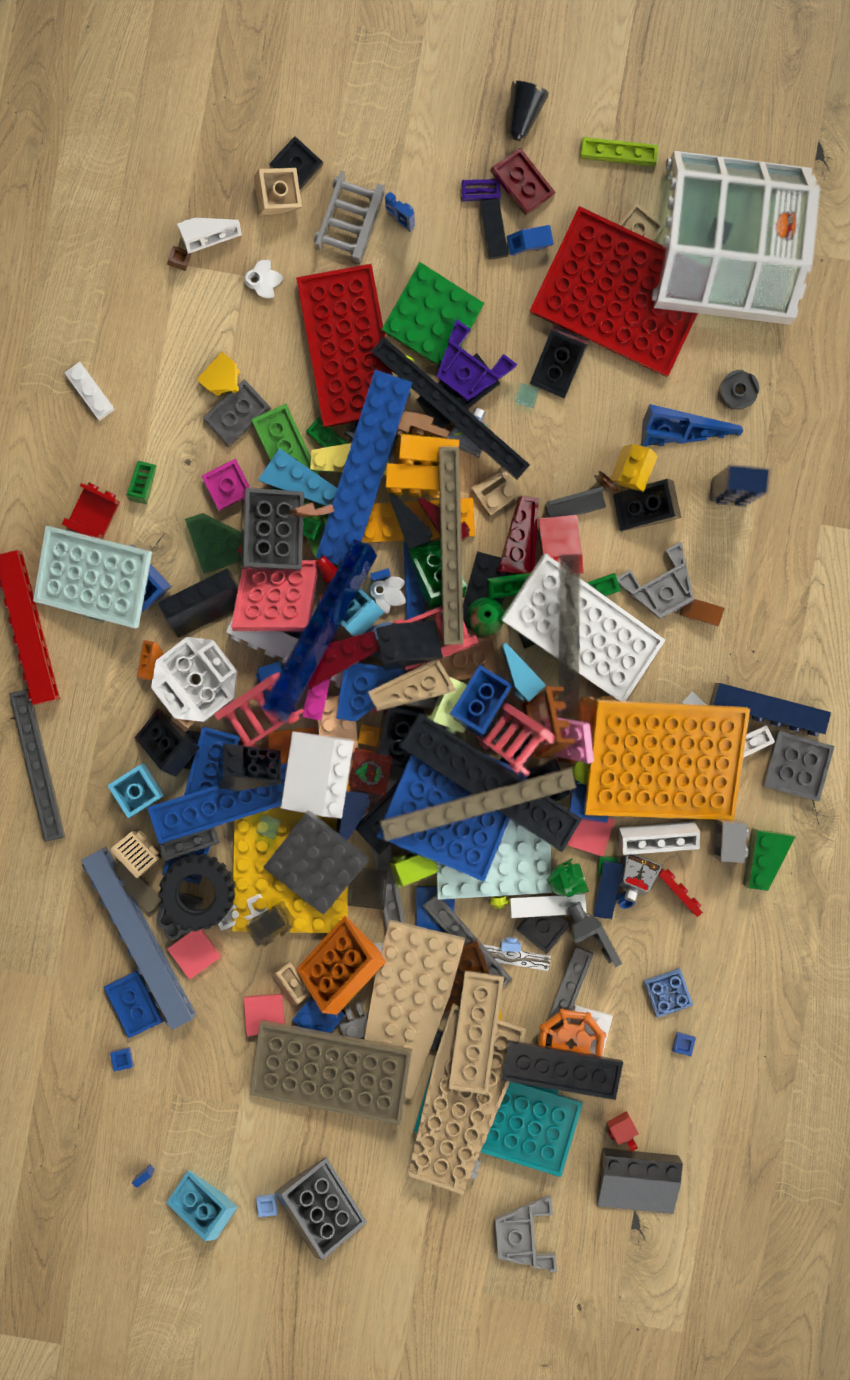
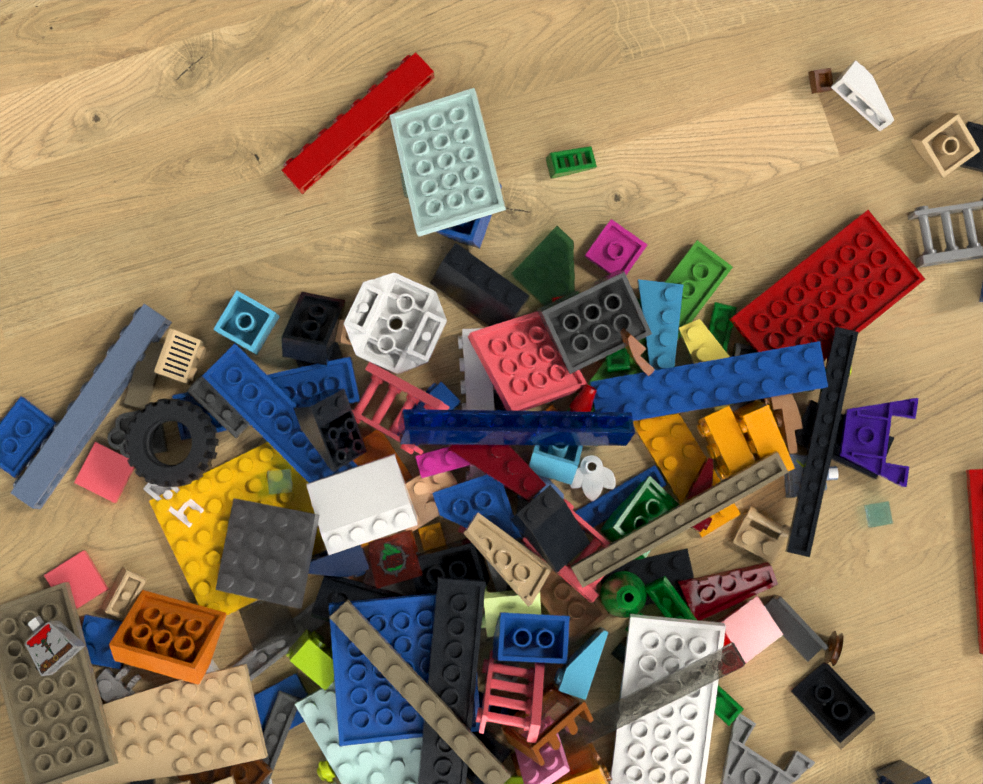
camera: 60 degrees right, 5 degrees down
dark grey tile [9,689,65,842] -> none
red panel [61,482,120,539] -> none
white plate [65,362,115,420] -> none
orange slope [137,640,164,680] -> none
yellow slope [196,352,240,396] -> none
flat silver tile [203,379,271,447] -> none
white plate [245,260,283,298] -> none
clear smoke brick [245,901,295,947] -> none
blue tile [370,568,391,582] -> none
green plate [381,262,485,367] -> none
black slope [389,493,433,550] -> none
black slope [529,326,589,399] -> none
yellow slope [610,444,658,492] -> none
blue wedge [641,404,743,447] -> none
none -> light grey torso [25,616,86,676]

